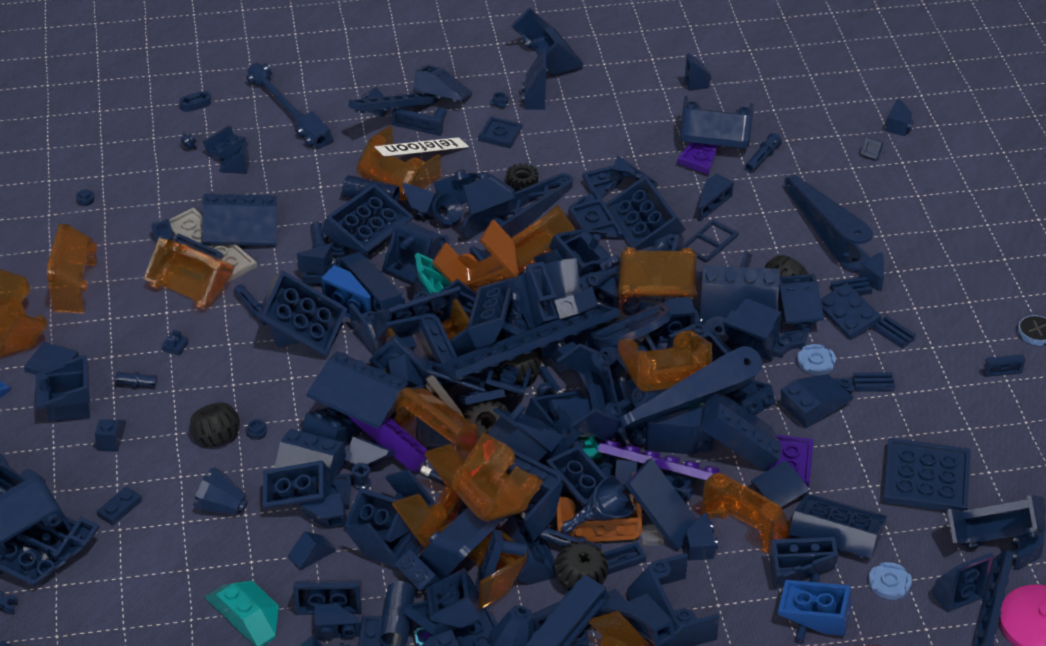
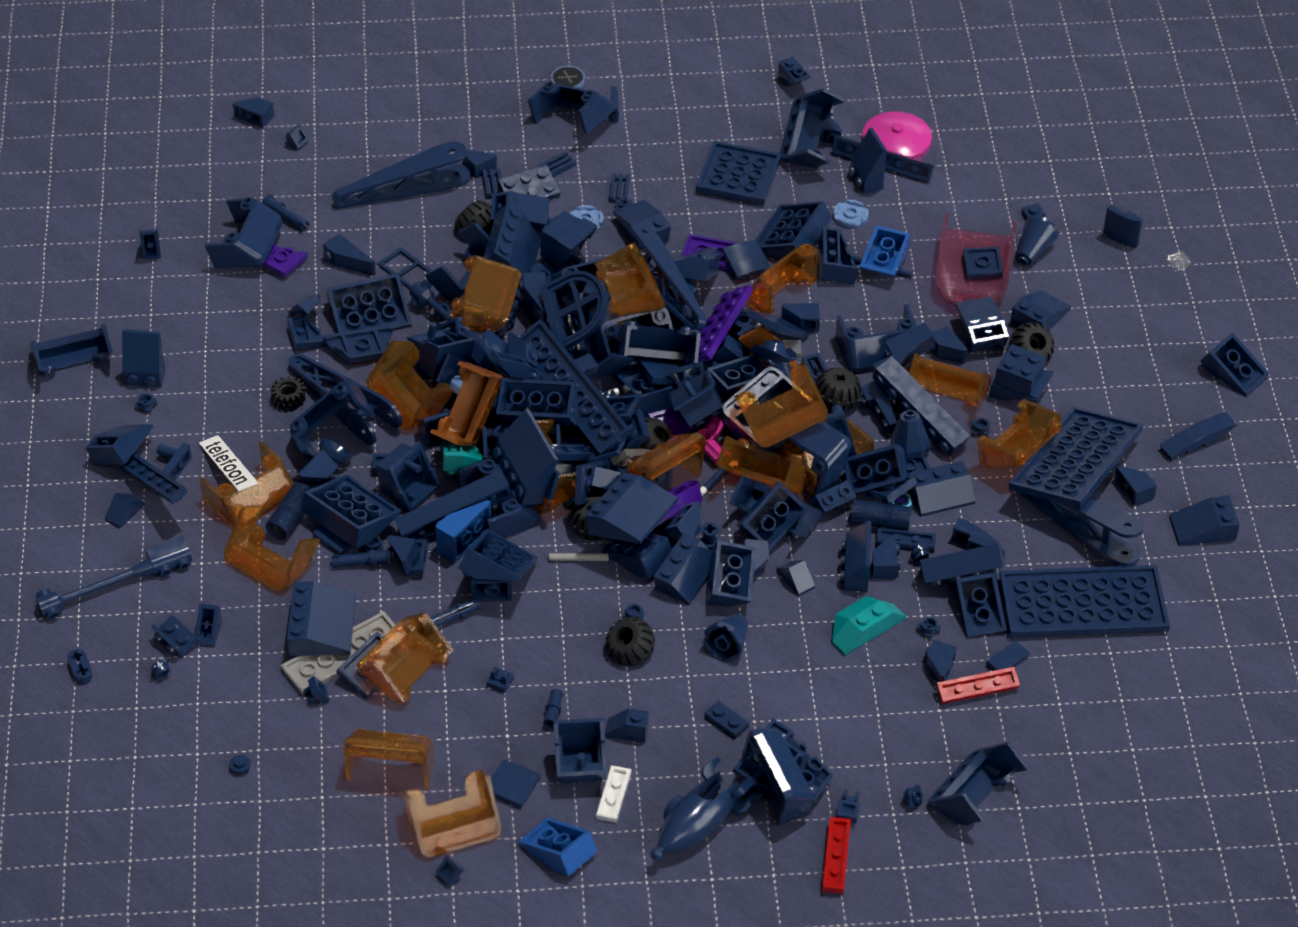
camera: 85 degrees left, 5 degrees up
dark blue tile [478,116,523,149] -> none
none -> clear orange windscreen [224,504,320,591]
none -> dark blue windscreen [528,82,615,135]
none -> white tile [596,765,631,823]

